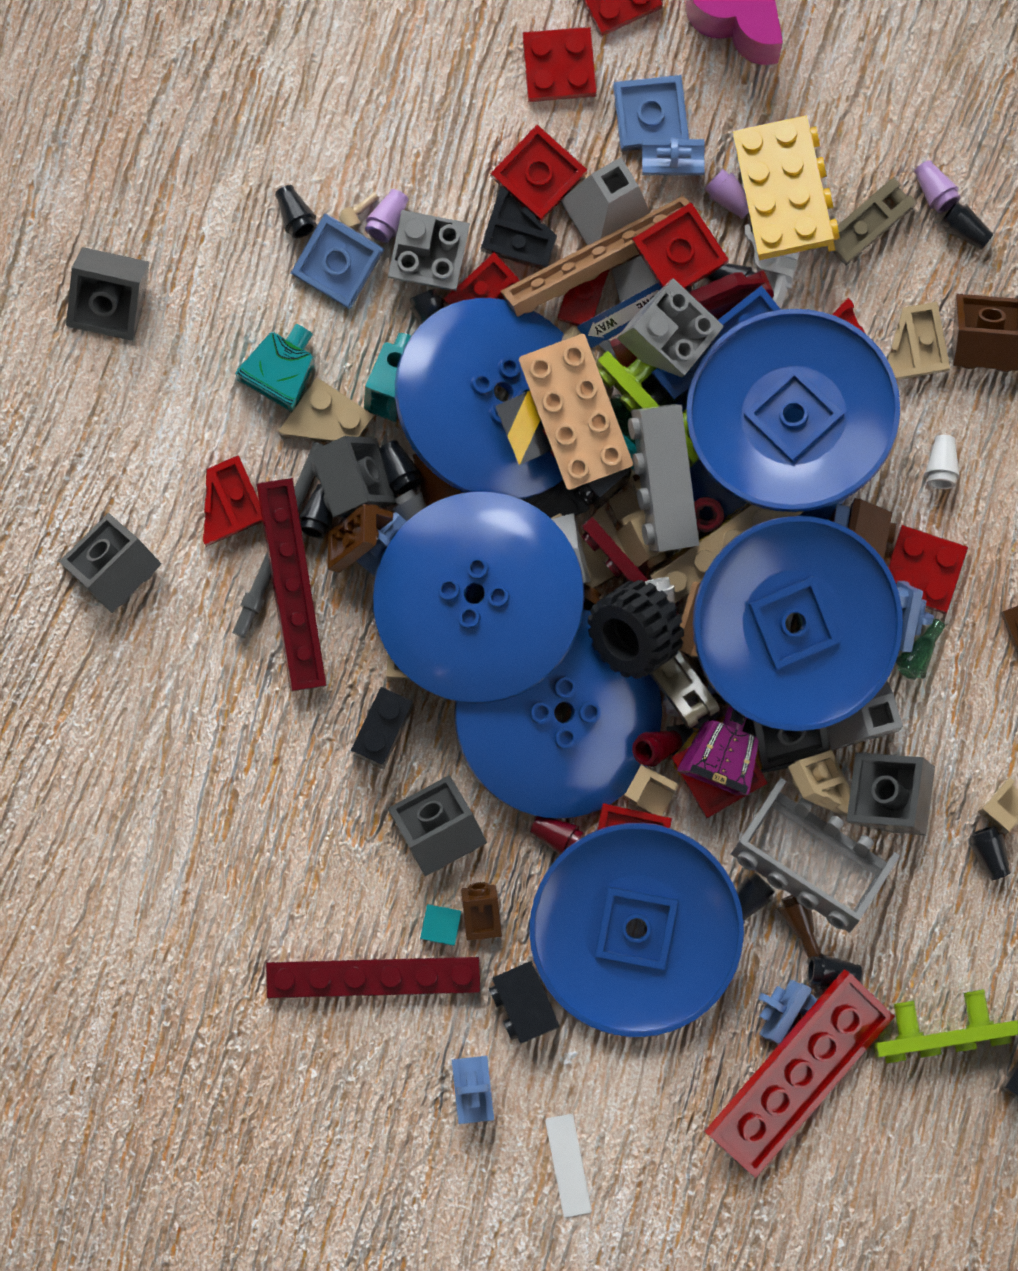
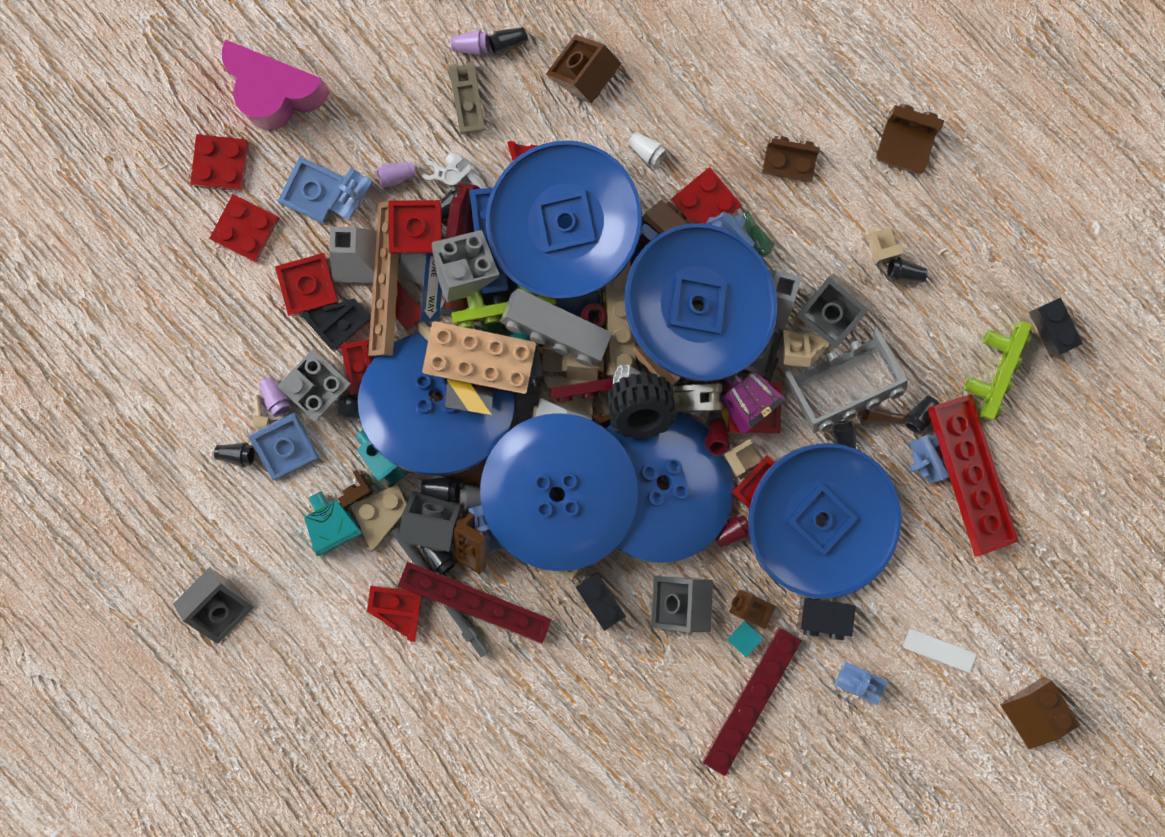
camera: 60 degrees left, 5 degrees up
dark grey slope [59,513,162,613] -> none
yellow bracket [732,115,840,261] -> none
tan wing [888,302,950,380] -> none
none -> reddish brown bracket [338,469,374,508]

